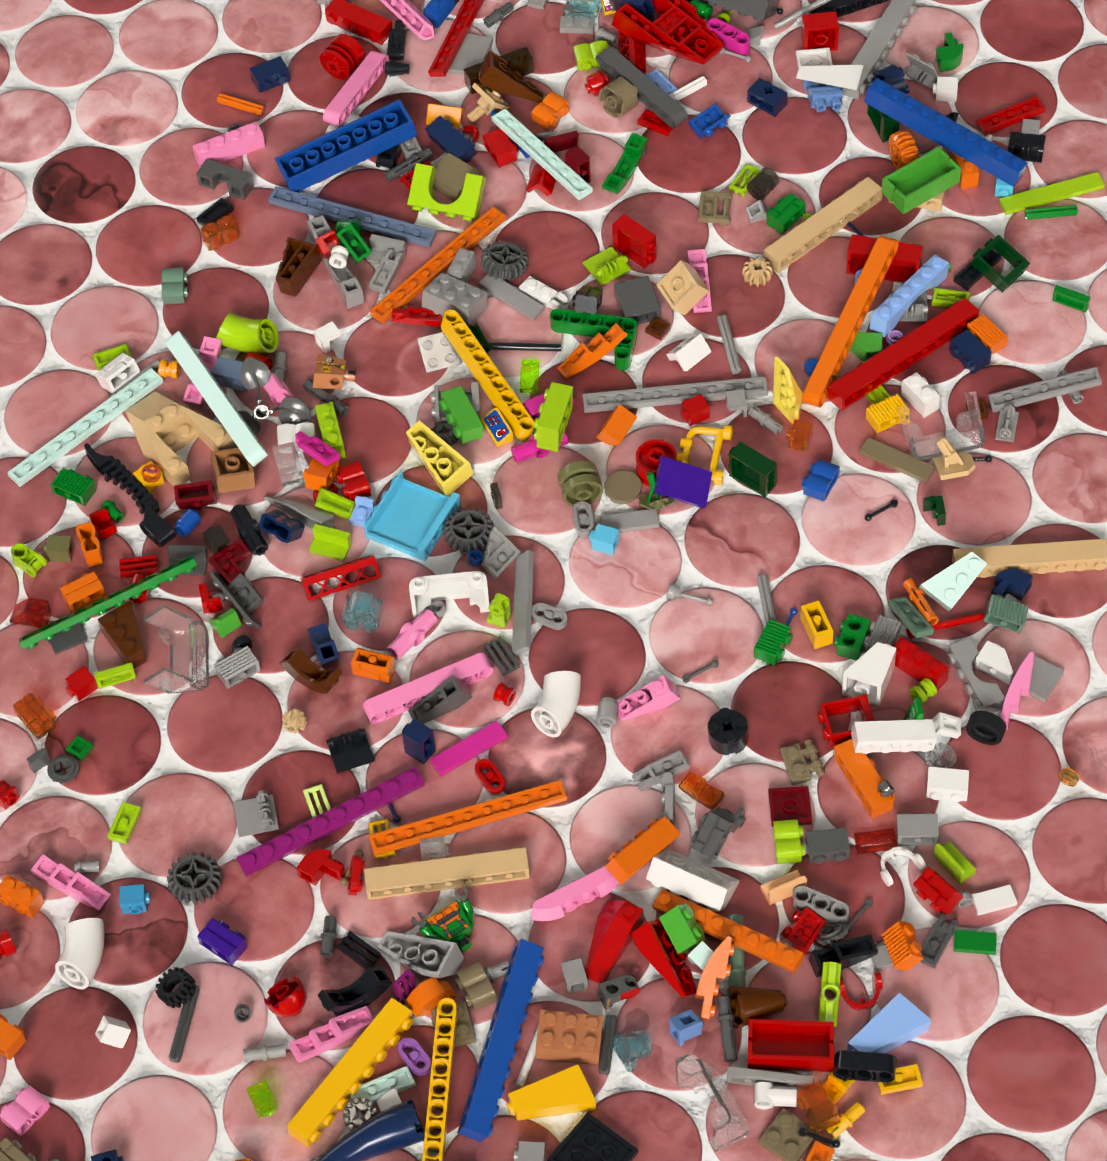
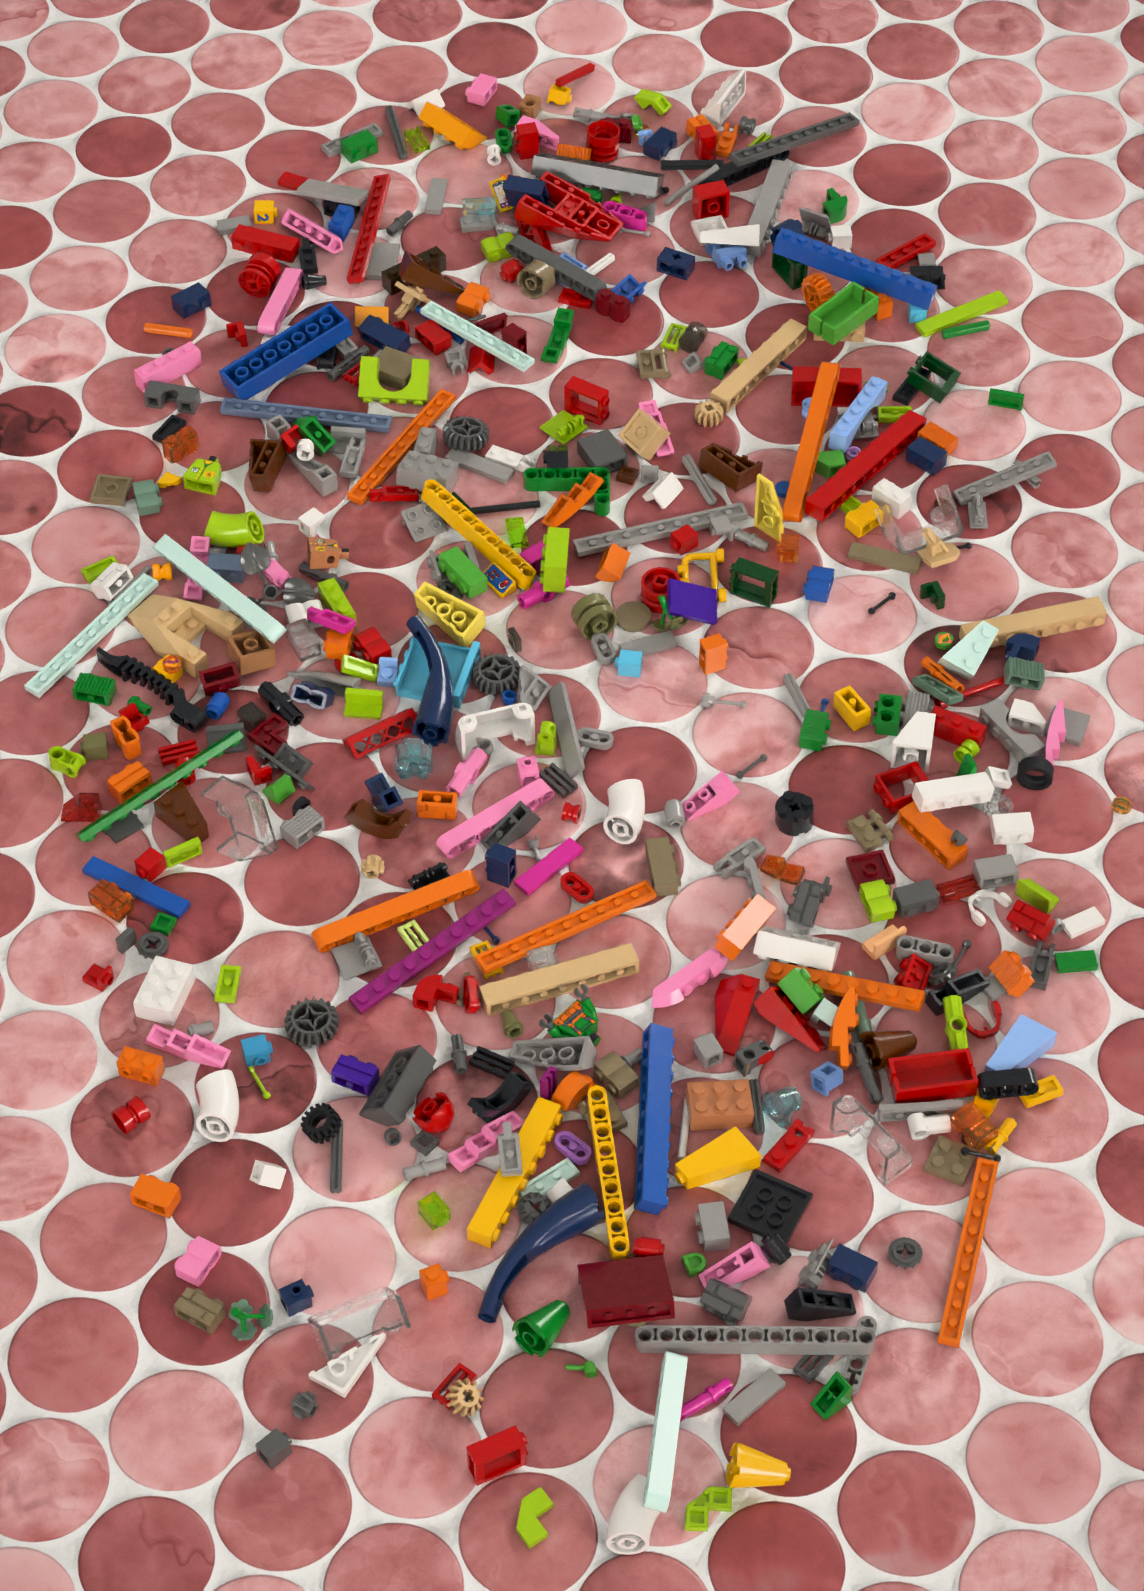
camera: 15 degrees left, 5 degrees down
none -> blue tile [82,856,191,919]
none -> dark tan plate [89,474,133,506]
none -> white brick [133,956,196,1026]
none -> yellow tile [157,472,182,488]
none -> lime torso [183,456,222,496]
none -> red bracket [226,321,248,348]
none -> lime hinge [248,1065,271,1099]
none -> orange beam [311,870,480,953]
none -> dark grey slope [359,1045,437,1127]
none -> dark blue brick [406,615,454,747]
none -> dark grey tile [410,1130,440,1156]
none -> light grey plate [444,349,464,375]
none -> light grey hinge [498,1121,523,1177]
none -> olive cone [500,1009,523,1039]
none -> bright pink brick [517,756,539,788]
none -> light grey hand [527,835,541,862]
none -> dark red brick [596,289,630,323]
none -> light grey tile [641,465,659,482]
none -> dark tan brick [645,837,681,897]
none -> reddish brown wedge [698,443,763,492]
none -> orange brick [699,633,729,675]
none -> red plate [763,1119,815,1173]
none -> tile [935,632,954,650]

